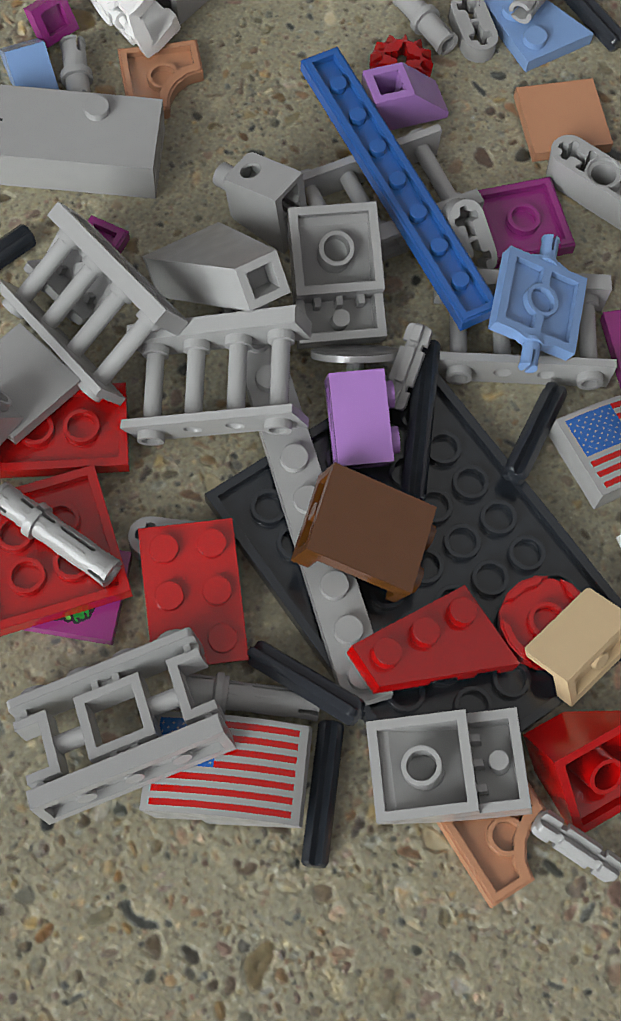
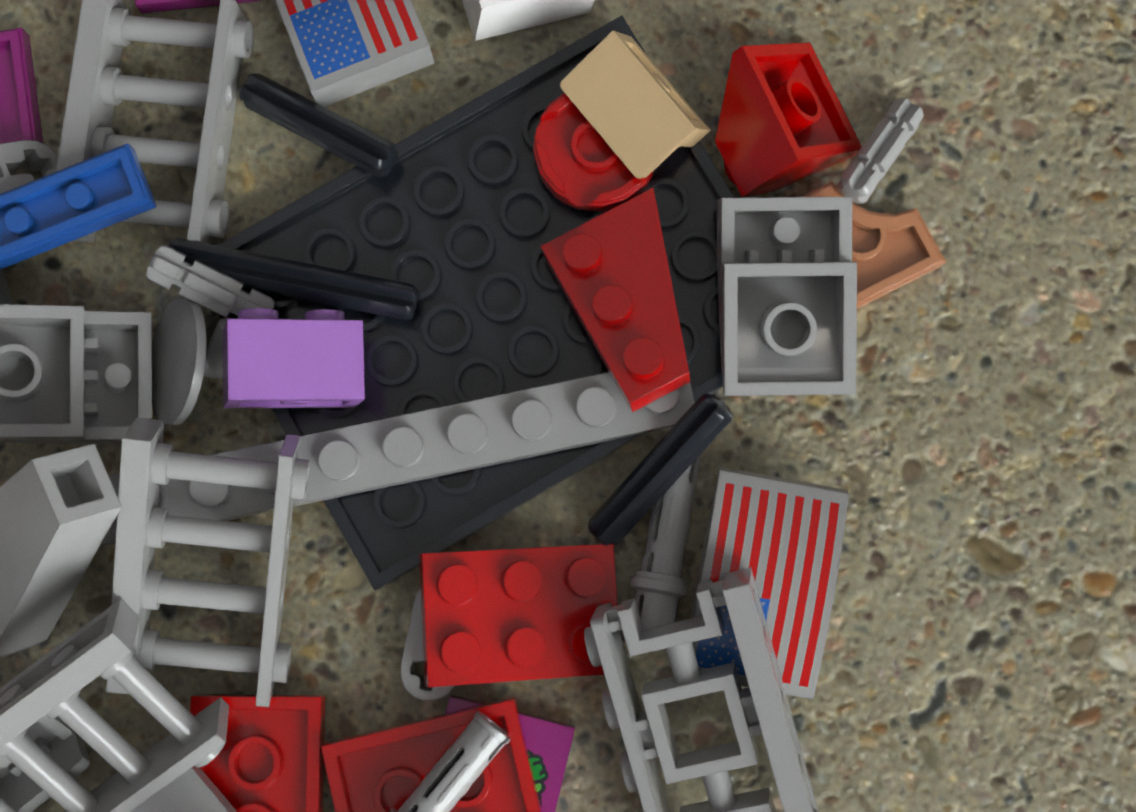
camera: 75 degrees left, 15 degrees up
reddish brown panel [291,462,437,603] -> none
black axle [301,720,344,869] -> none
medium blue plate [488,234,588,373] -> none

